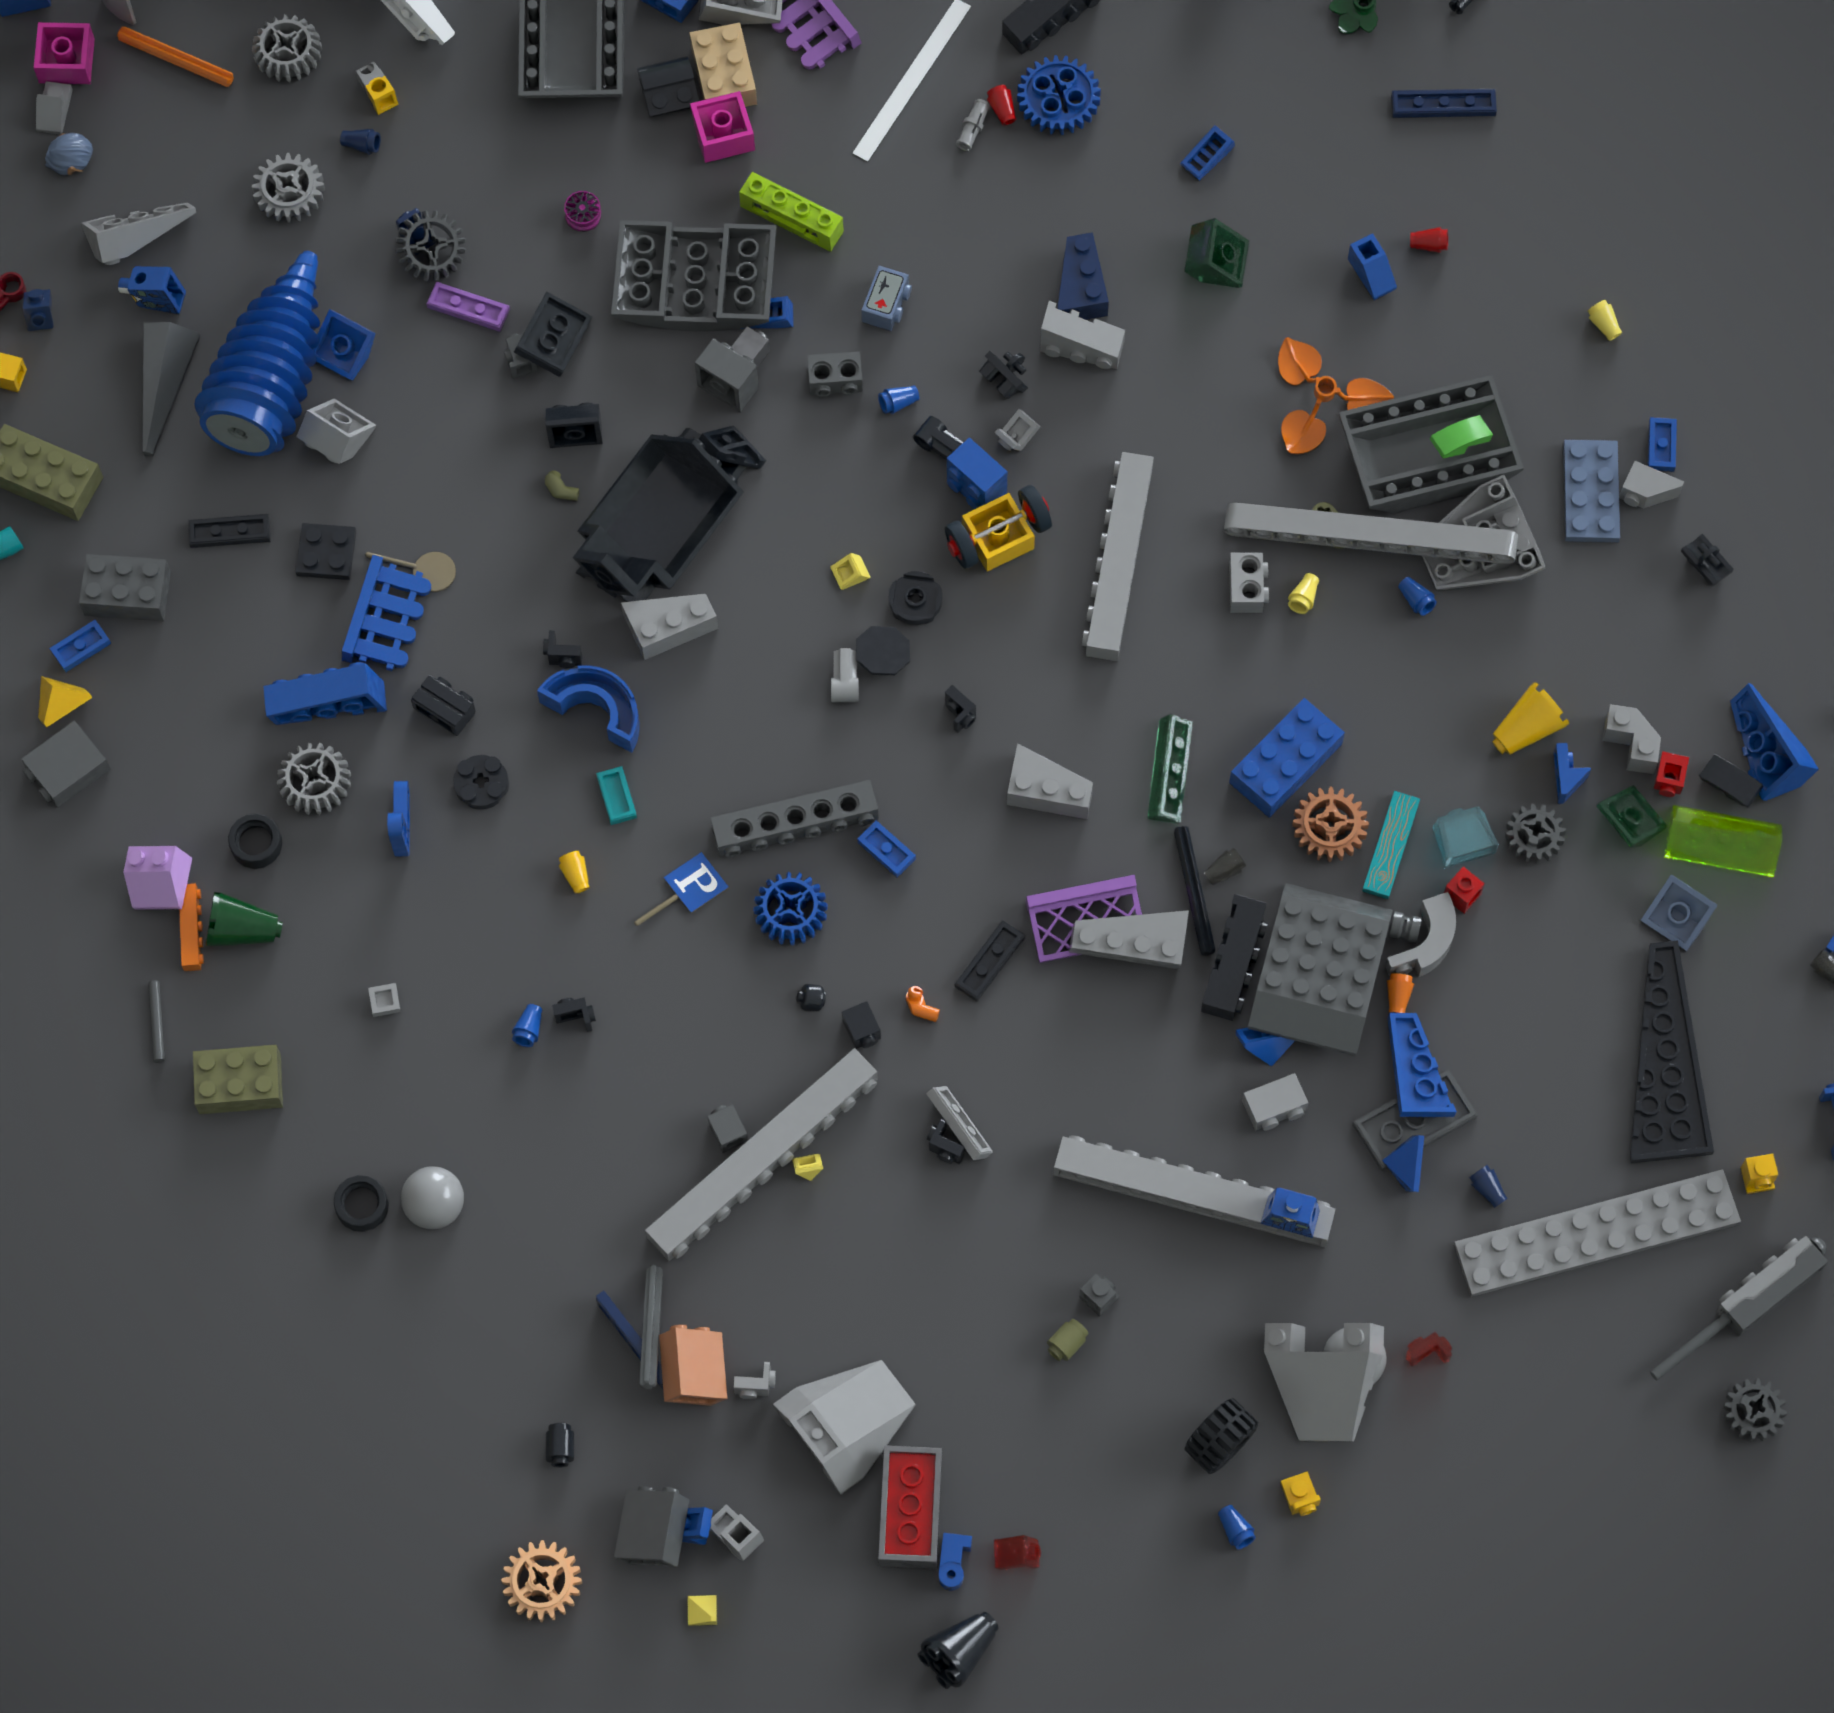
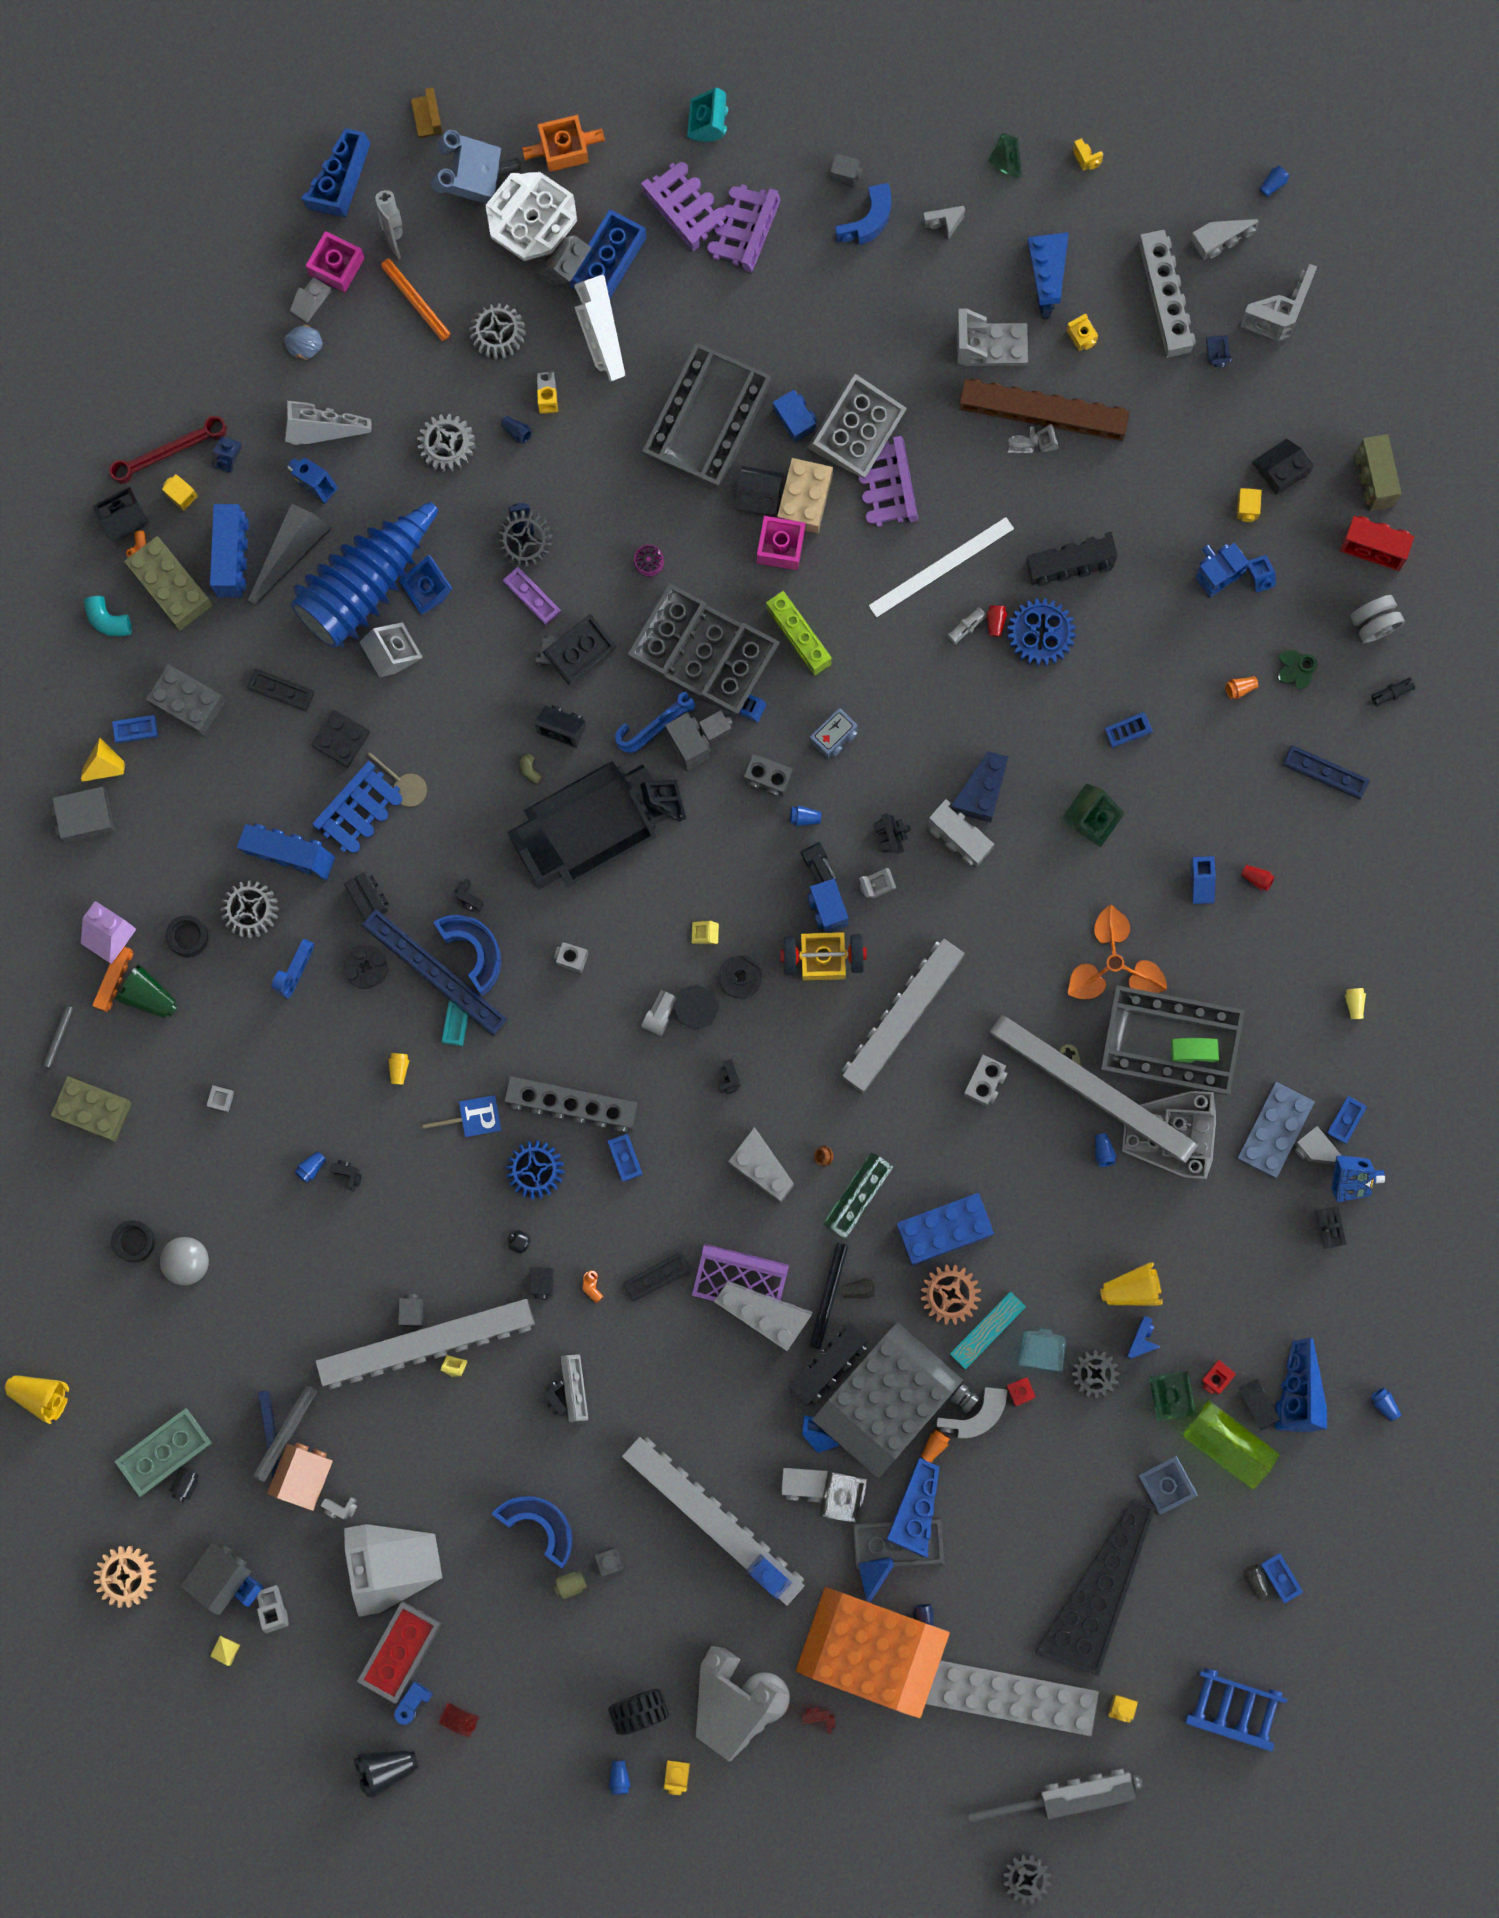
camera: 30 degrees right, 10 degrees up
light grey wedge [621,594,718,660] -> none
light yellow cone [1288,573,1319,614] -> none
light grey brick [1603,704,1661,774] -> none
none -> yellow cone [5,1375,69,1424]
none -> sand green plate [114,1408,213,1497]
none -> blue brick [210,504,249,598]
none -> dark blue tile [362,909,507,1036]
none -> blue brick [492,1496,573,1568]
none -> light grey brick [554,942,588,974]
none -> blue piece [615,692,695,753]
none -> orange slope [795,1587,950,1718]
none -> dark orange plate [814,1145,834,1167]
none -> clear smoke tile [819,1472,867,1524]
none -> orange cone [1225,676,1259,699]
none -> blue torso [1331,1156,1385,1202]

